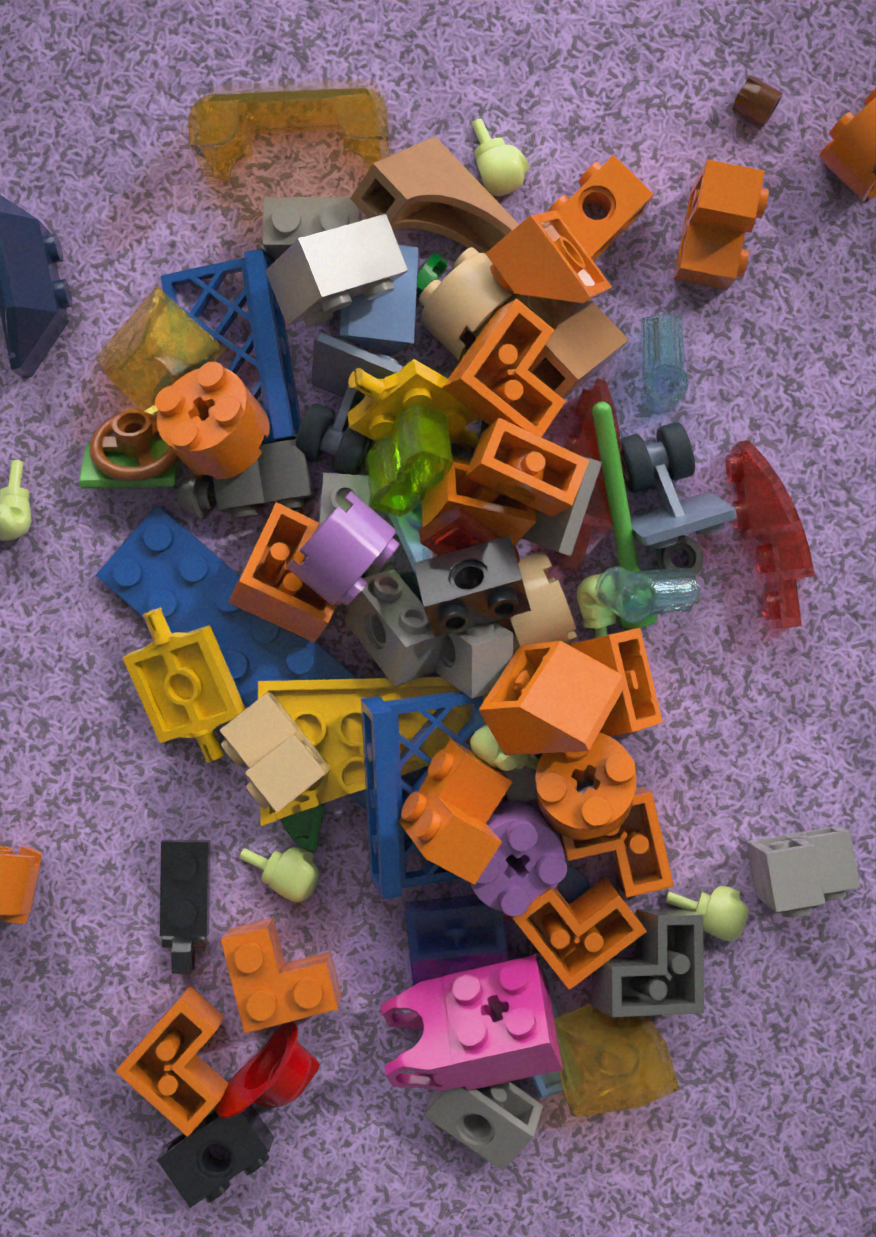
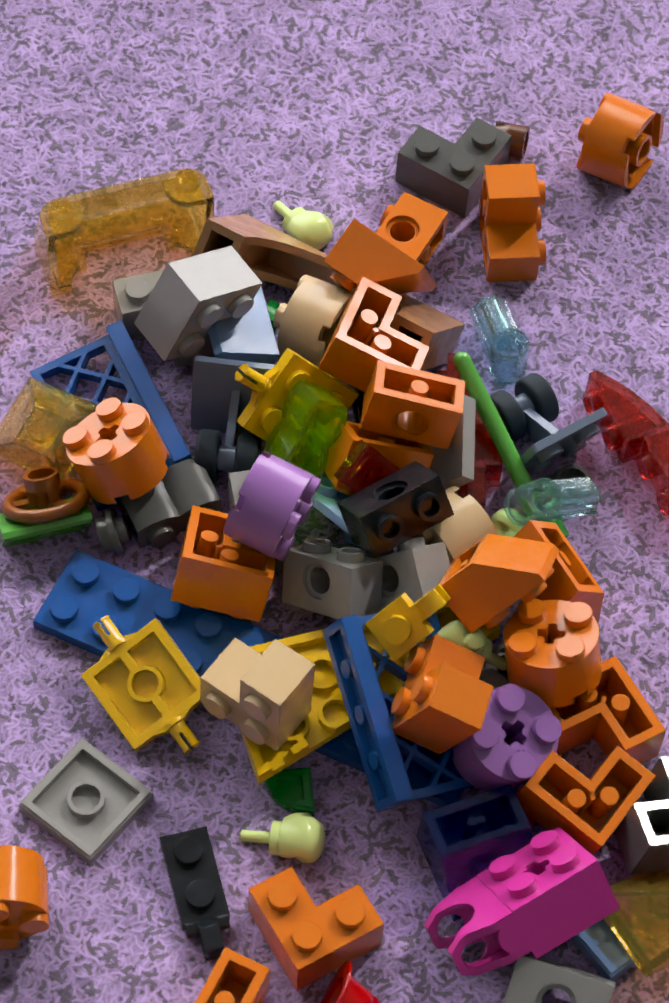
camera: 25 degrees left, 30 degrees down
none -> light grey tile [18,738,154,866]
none -> yellow plate [365,583,451,662]
none -> dark grey brick [395,117,512,218]

